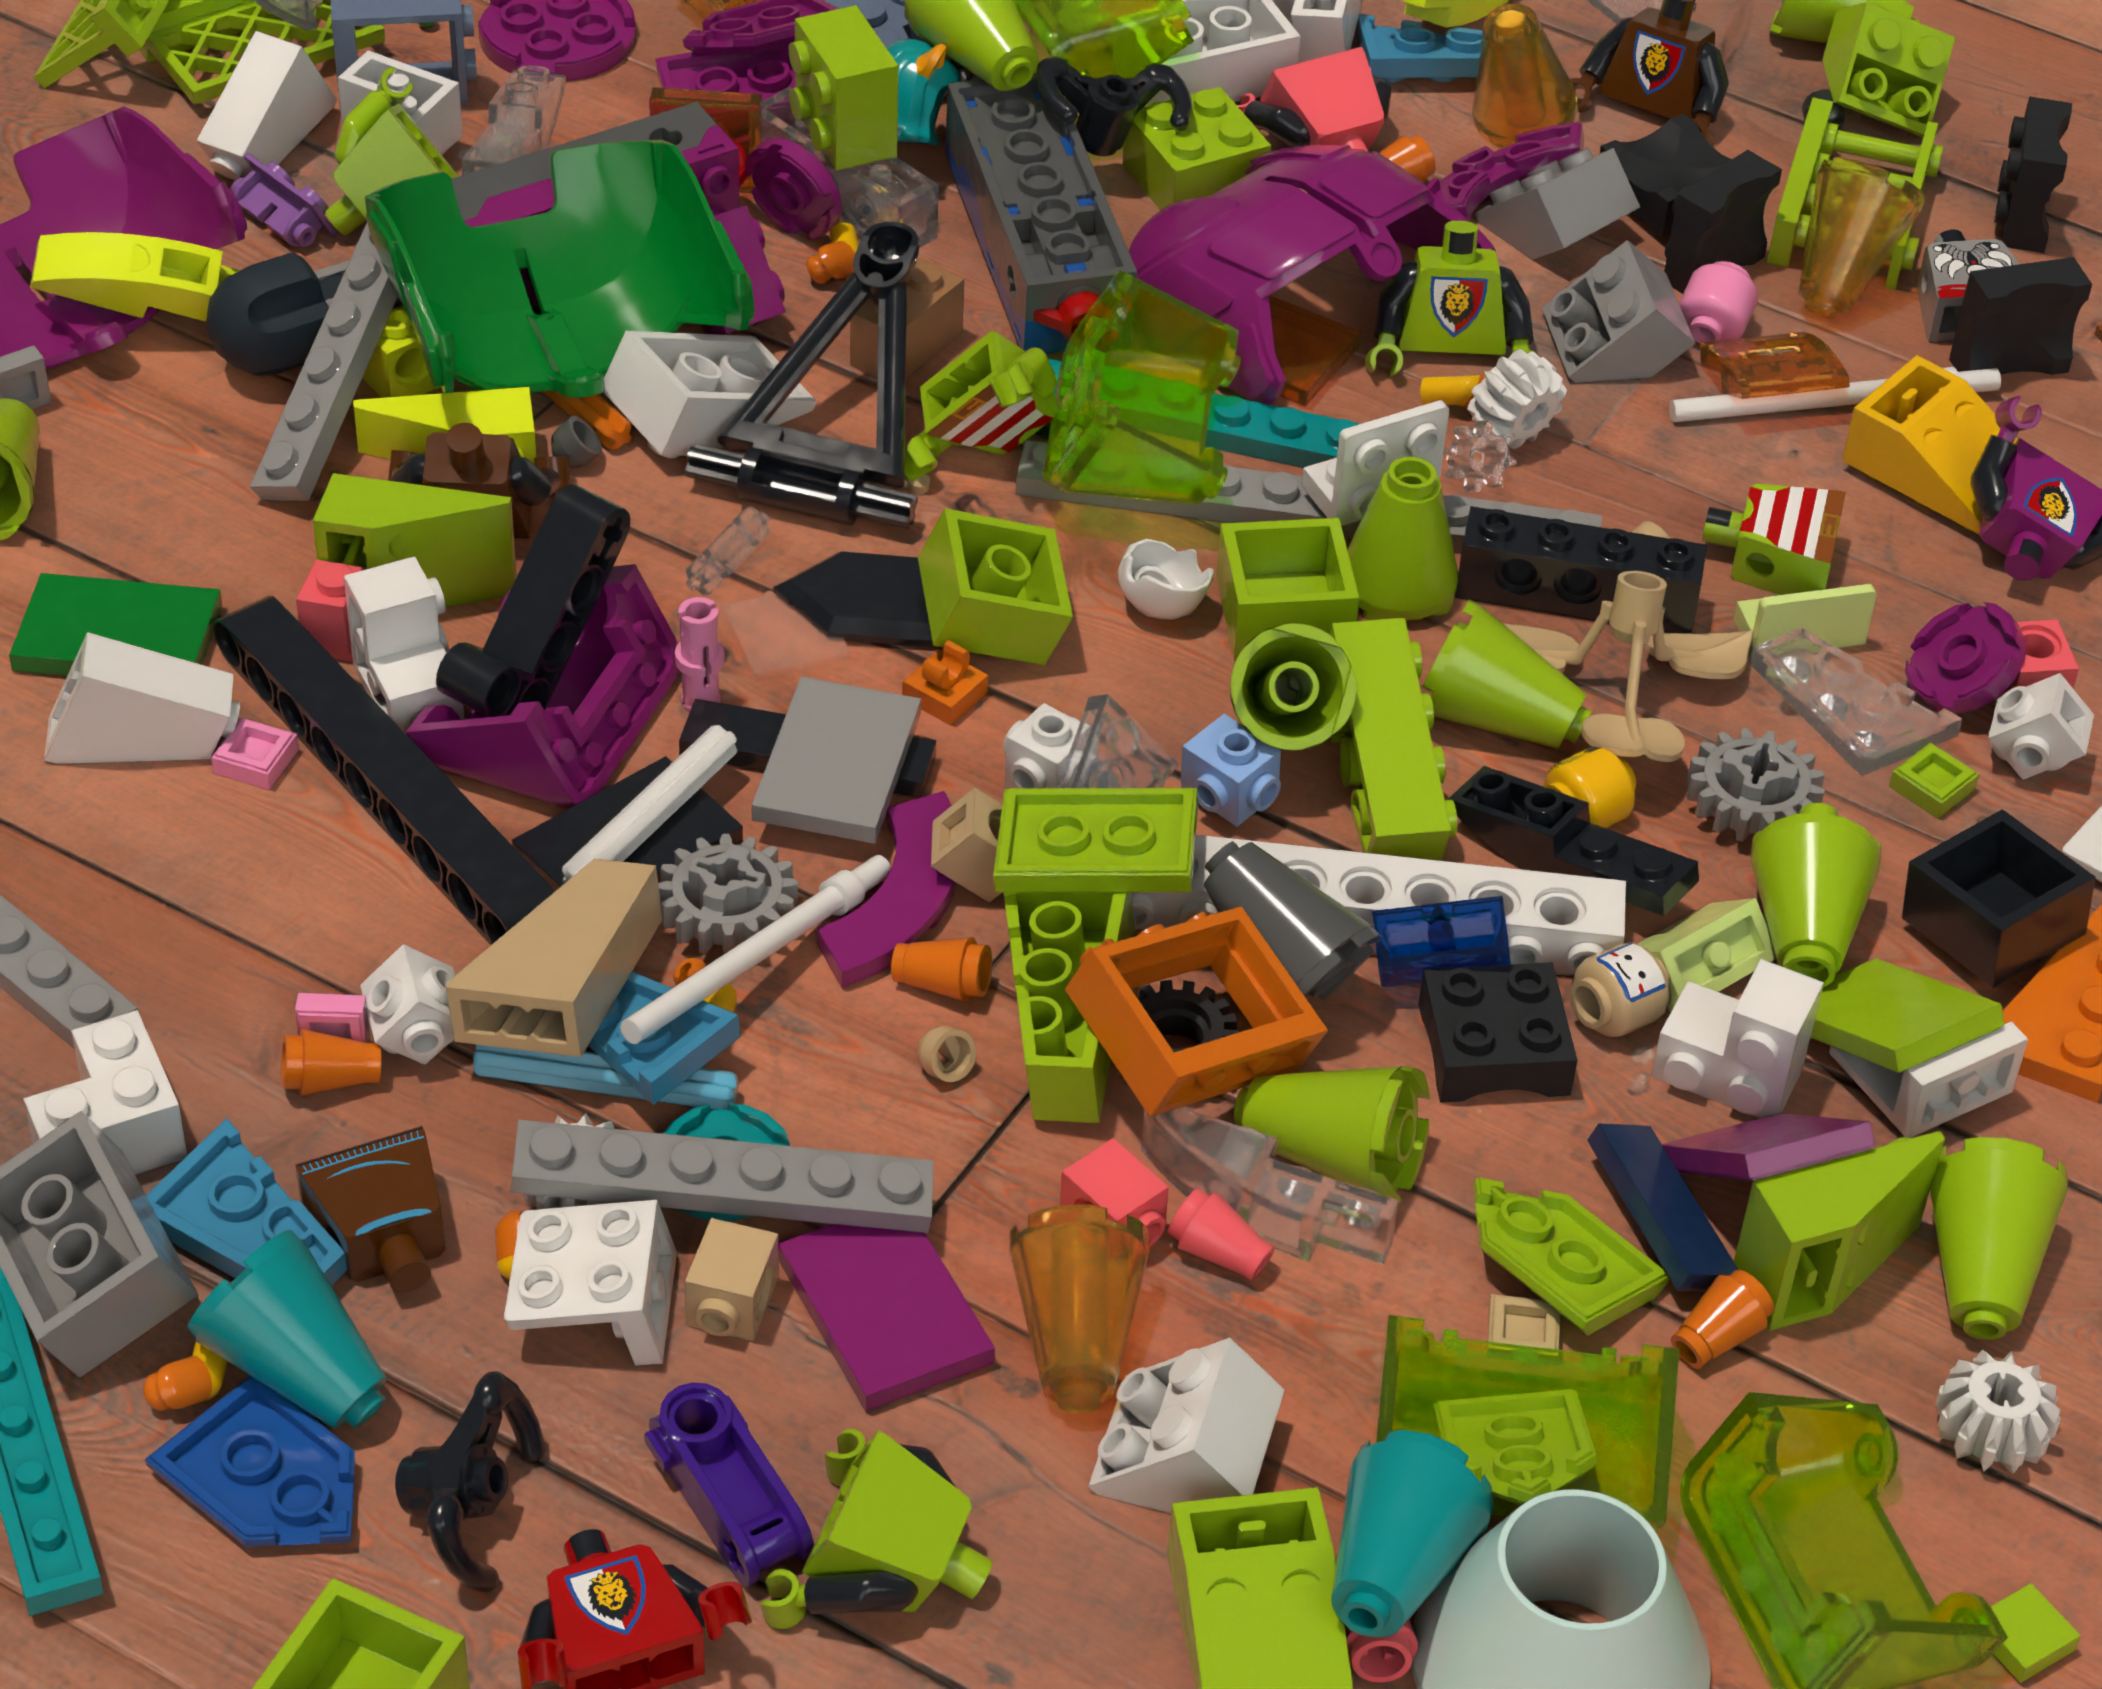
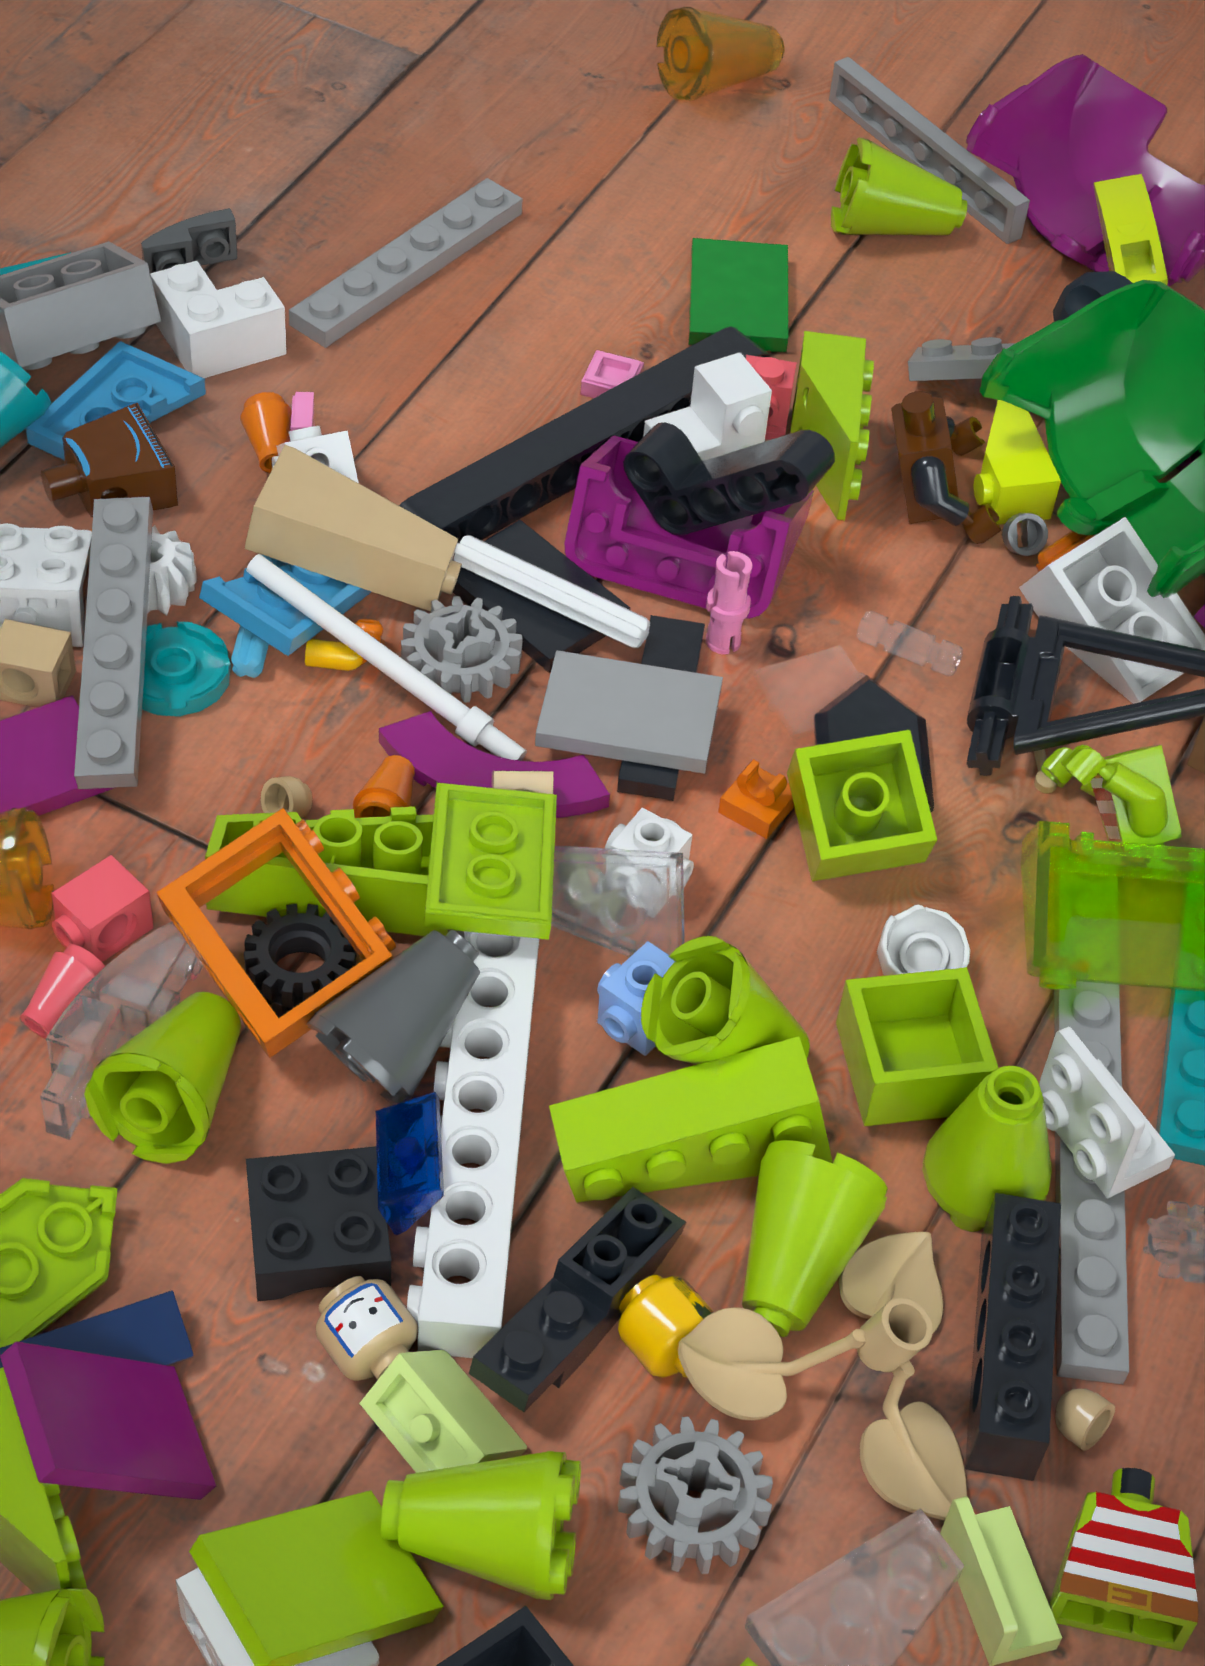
camera: 85 degrees right, 5 degrees up
white slope [44,632,240,764] -> none
white brick [1651,959,1824,1118] -> none

